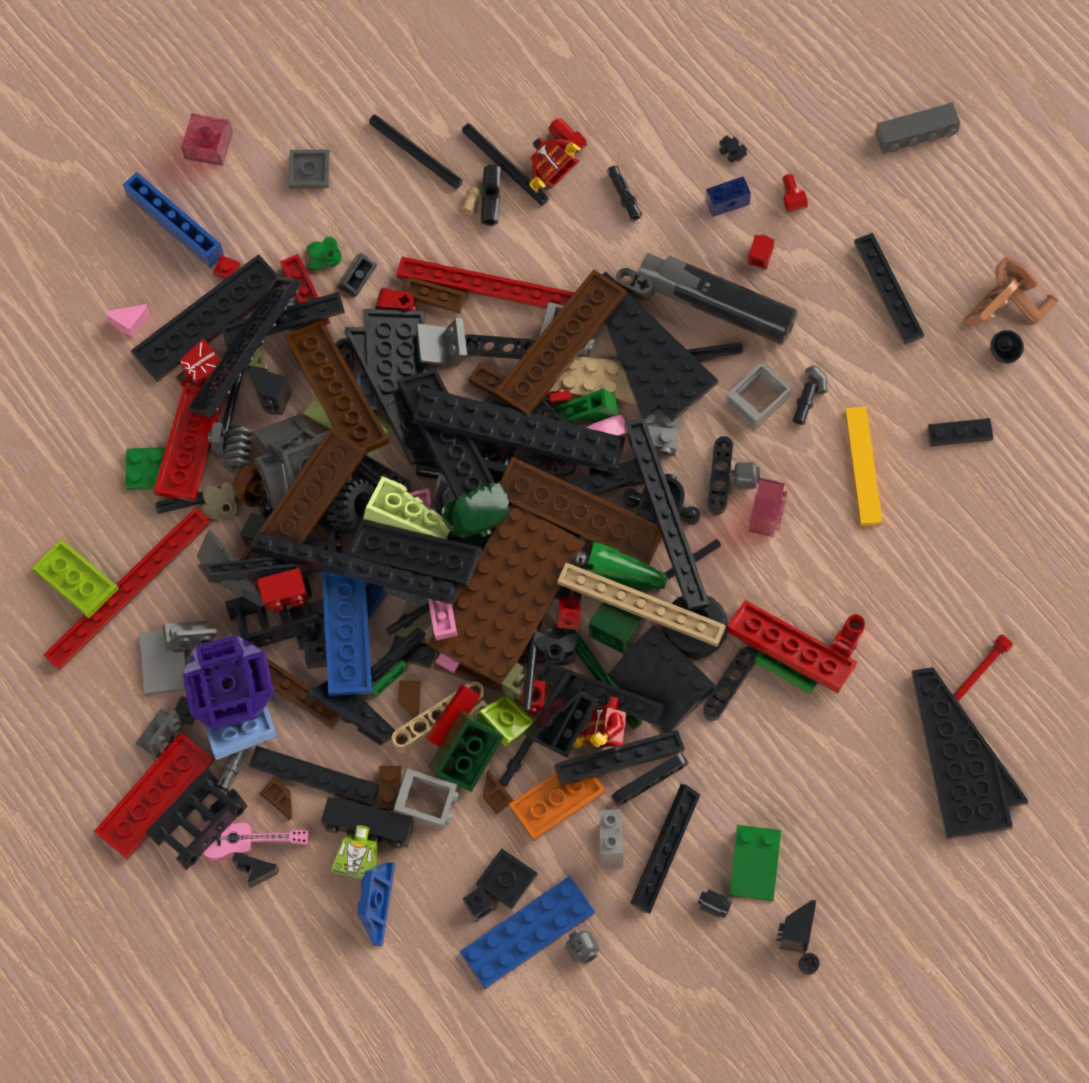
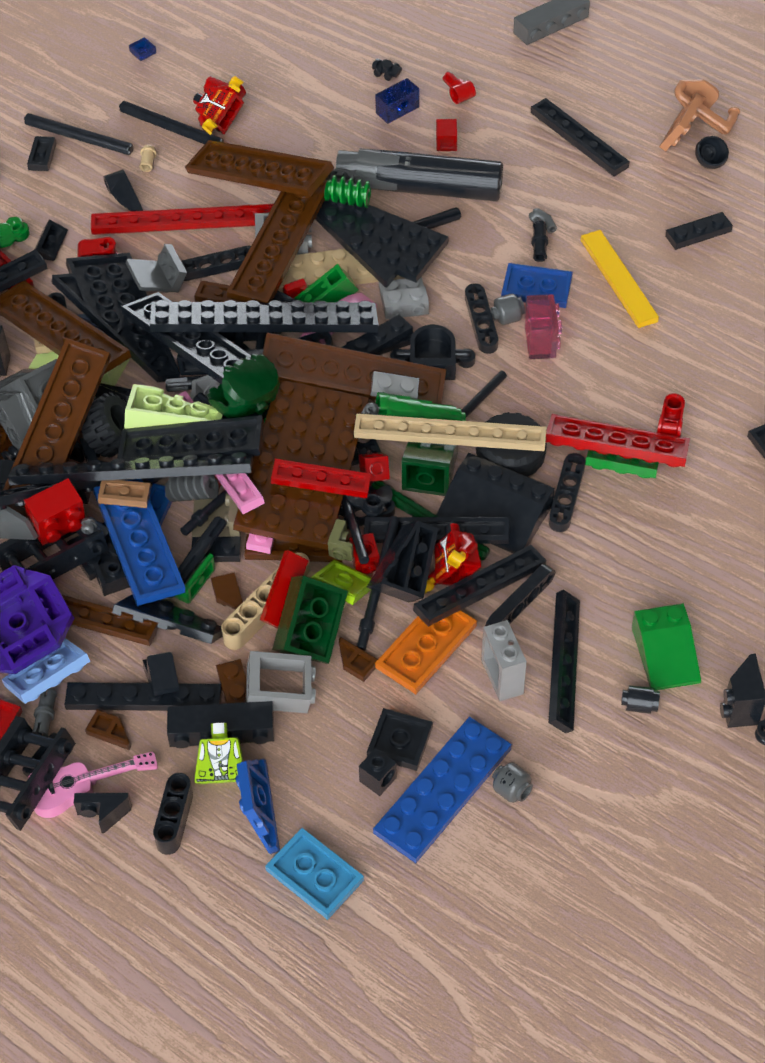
camera: 20 degrees left, 15 degrees down
reddish brown plate [403,277,467,314] -> none
black piece [481,164,501,226] -> none
black pin [607,165,642,221] -> none
black plate [624,418,709,611] -> none
light grey window [726,362,791,430] -> none
none -> black plate [27,136,56,171]
none -> dark grey arm [81,517,108,536]
none -> medium nougat plate [98,480,151,508]
none -> black piece [103,169,143,211]
none -> clear blue plate [129,37,157,61]
none -> black slope [143,652,179,696]
none -> black beam [153,773,193,855]
none -> reddish brown plate [185,140,334,197]
none -> dark azure plate [265,828,364,920]
none -> red plate [271,459,371,499]
none -> green piece [324,175,371,208]
none -> light grey plate [370,371,419,399]
none -> blue tile [501,263,573,308]

